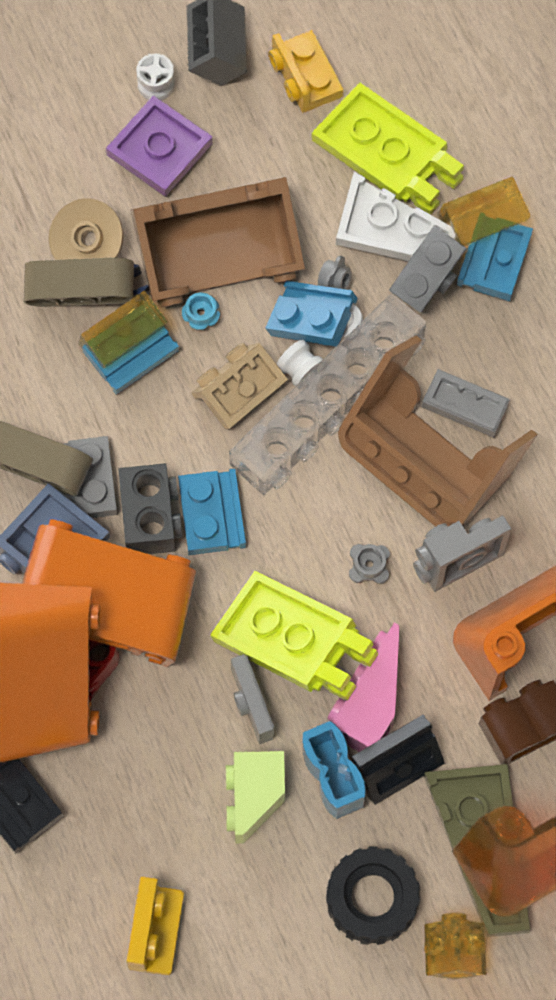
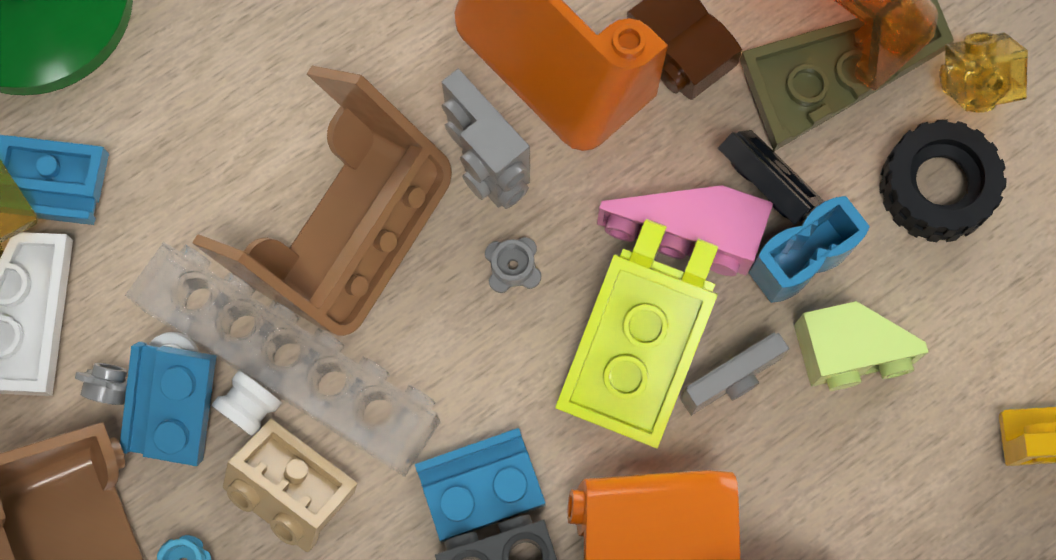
camera: 100 degrees left, 5 degrees up
brick [389,226,467,313] -> none
light grey plate [421,369,510,438] -> none

